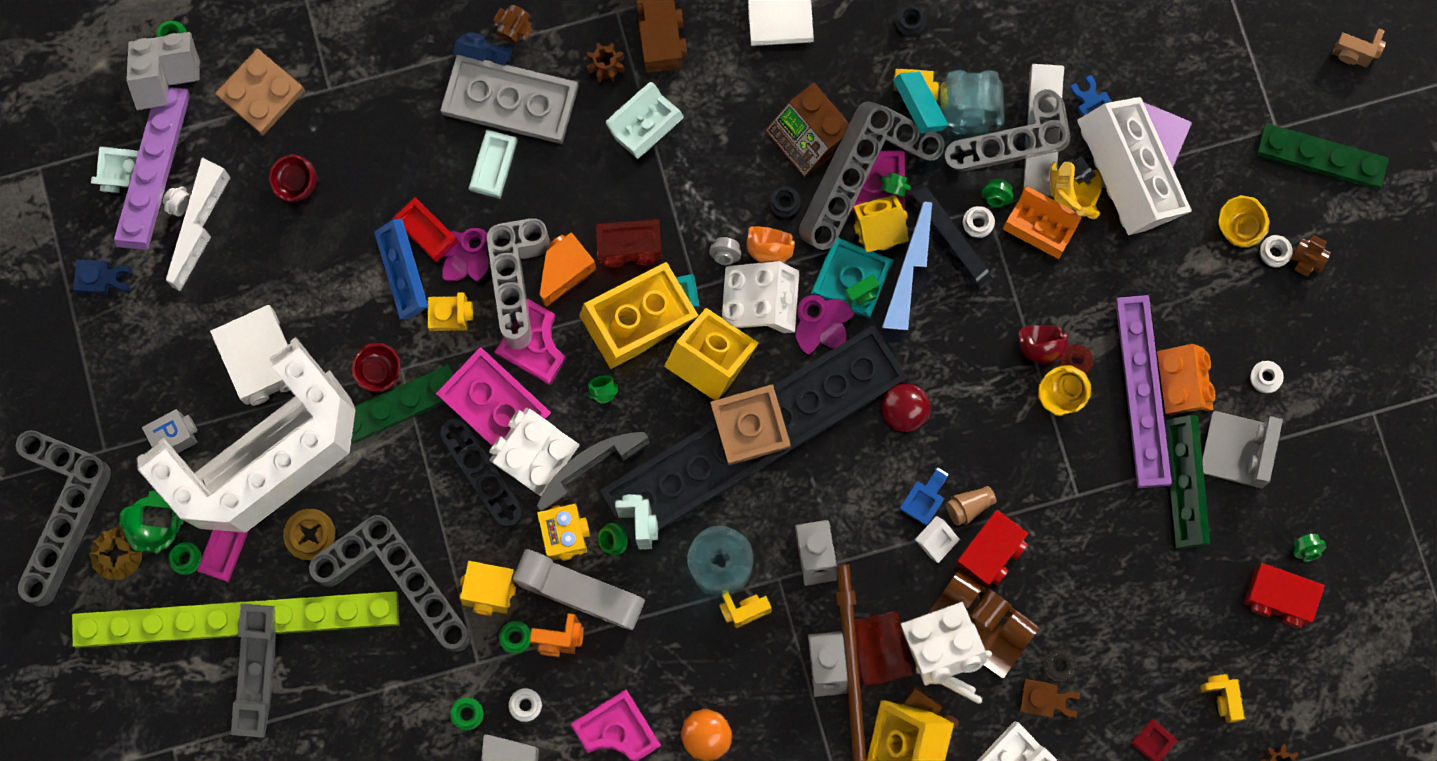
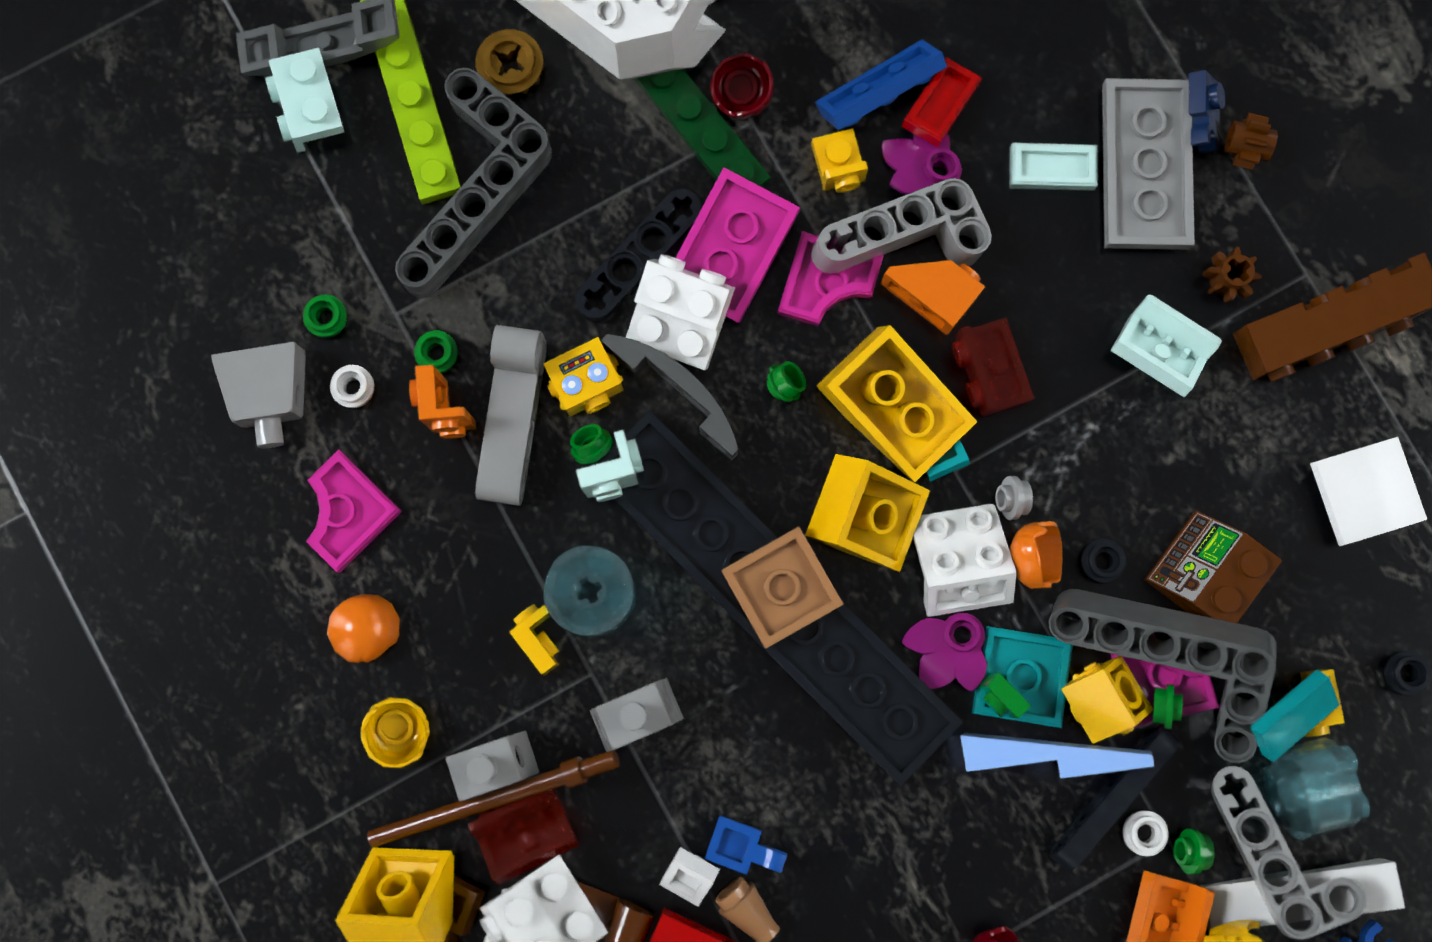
camera: 70 degrees right, 5 degrees up
yellow head [459,561,516,616] -> none
dark red hair [880,384,932,432] -> none
none -> light aqua bracket [265,48,344,153]
none -> yellow hair [361,697,430,768]

